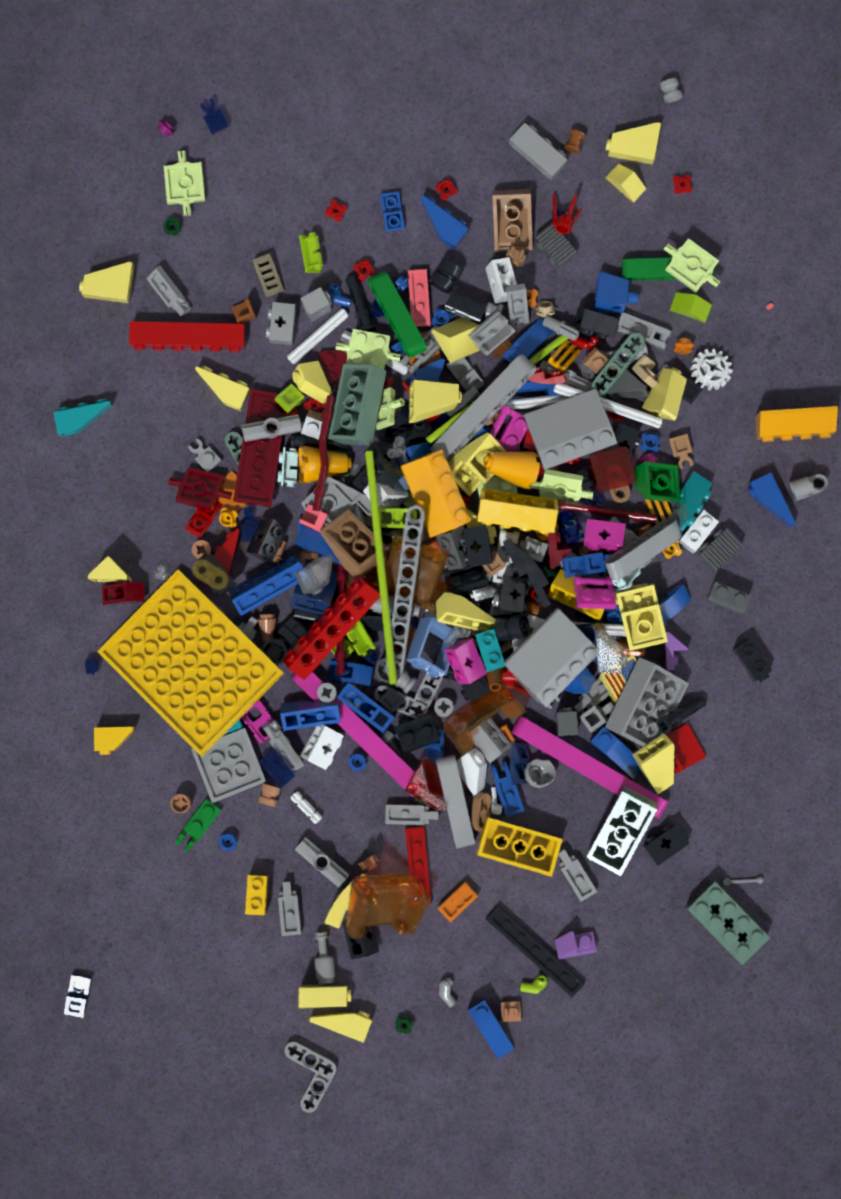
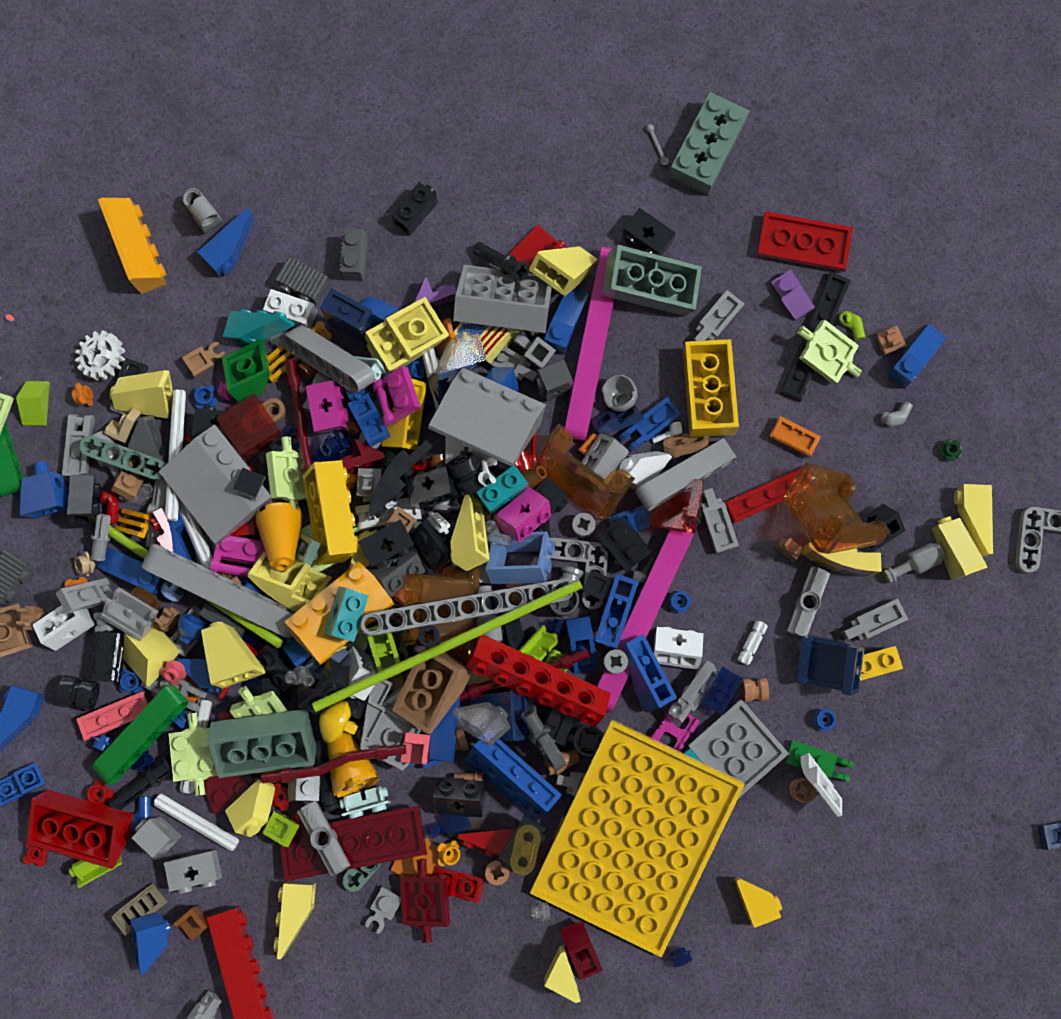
camera: 110 degrees left, 5 degrees down
none -> red slope [26,790,133,869]
none -> blue slope [130,912,170,975]
none -> medium nougat plate [154,607,183,632]
none -> coral plate [159,661,186,685]
none -> light blue tile [160,580,184,602]
none -> blue brick [178,613,209,644]
none -> black tile [233,467,265,499]
none -> sand green plate [295,532,321,565]
none -> yellow piece [319,701,358,743]
none -> dark blue panel [320,288,377,345]
none -> teal brick [324,586,369,642]
none -> black bush [418,625,441,648]
none -> white hand [478,459,496,487]
none -> dark grey pin [521,708,566,772]
none -> red plate [756,211,853,272]
none -> dark blue panel [795,635,865,696]
none -> yellowish green plate [797,320,862,384]
none -> white slope [801,753,842,817]

